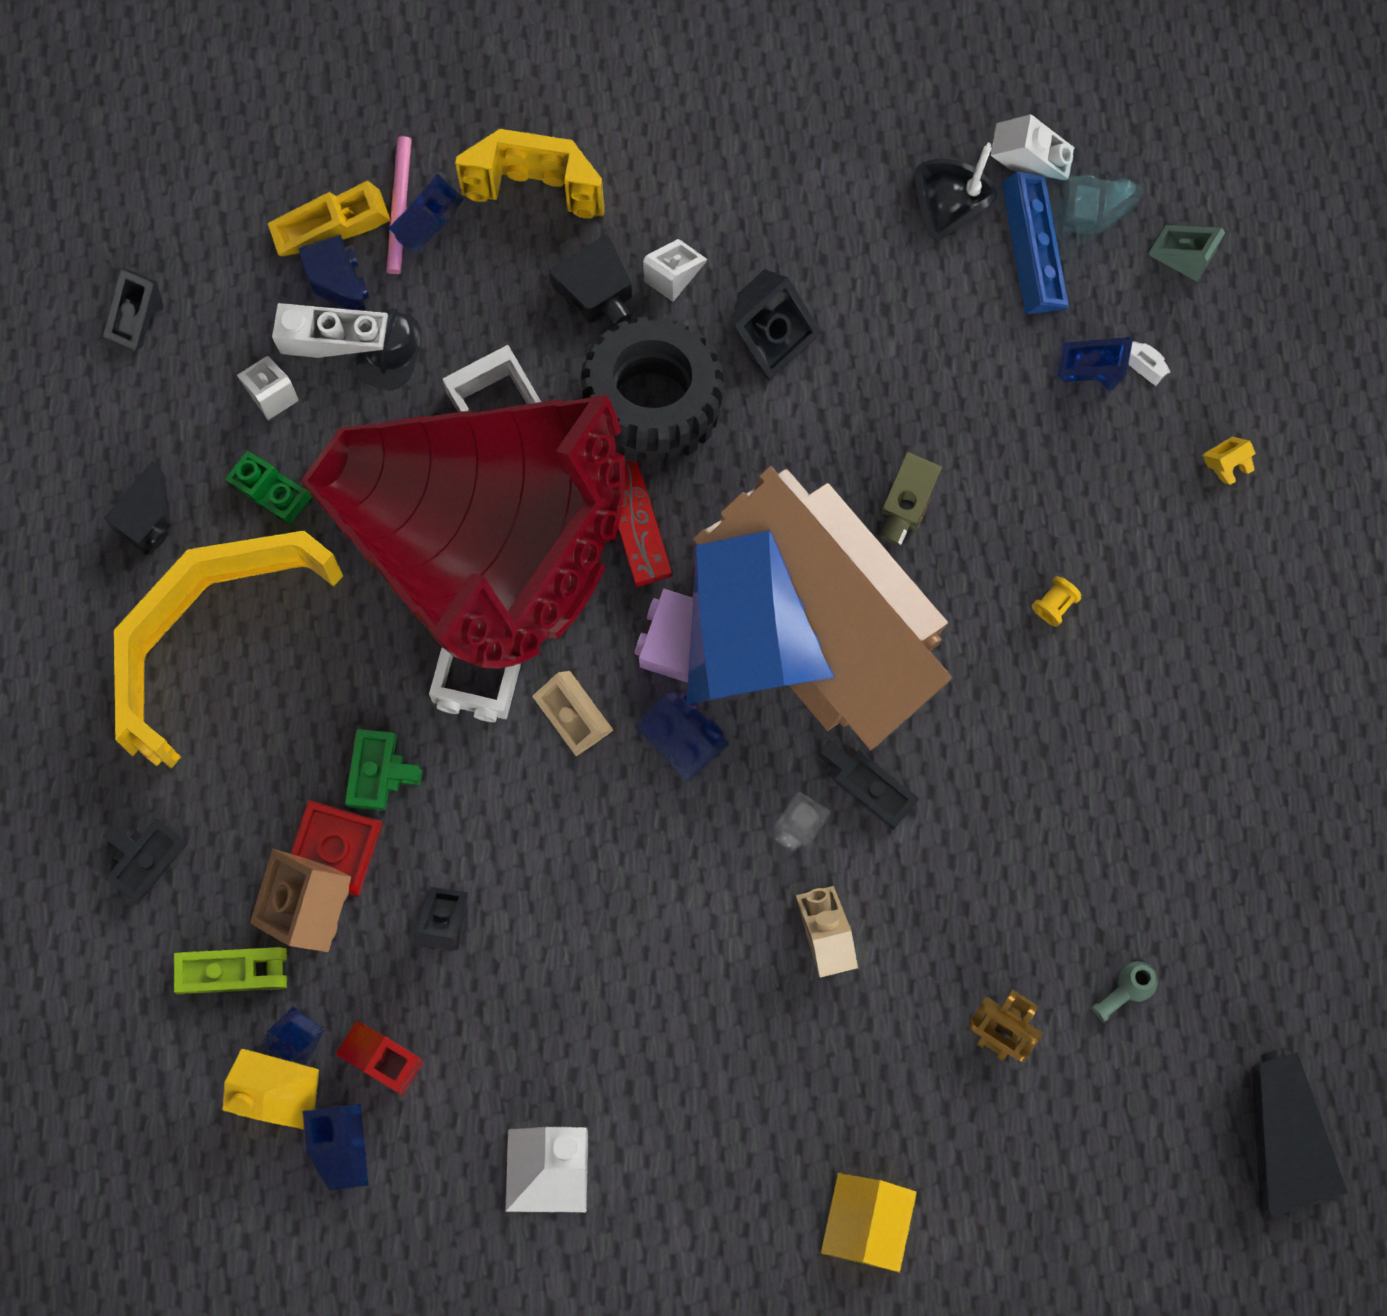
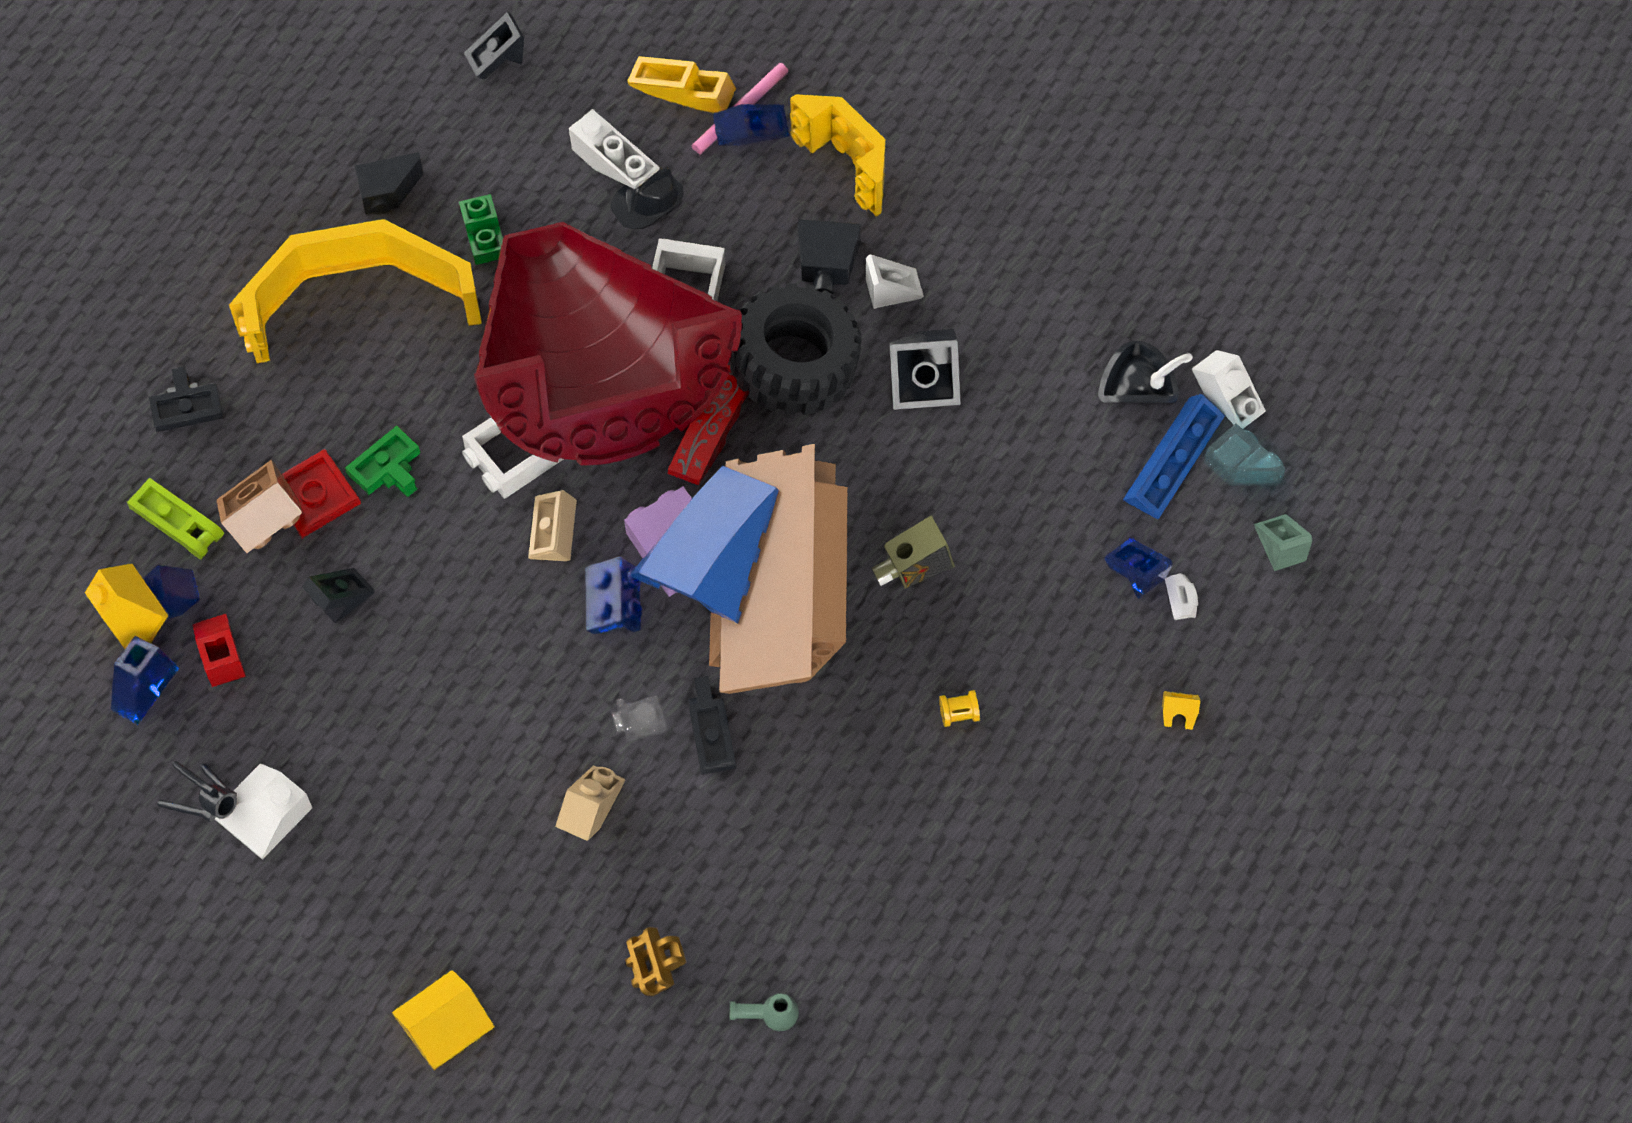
camera: 40 degrees right, 10 degrees down
white slope [237,356,299,420] -> none
clear blue slope [299,235,370,311] -> none
none -> black plant [157,761,237,823]

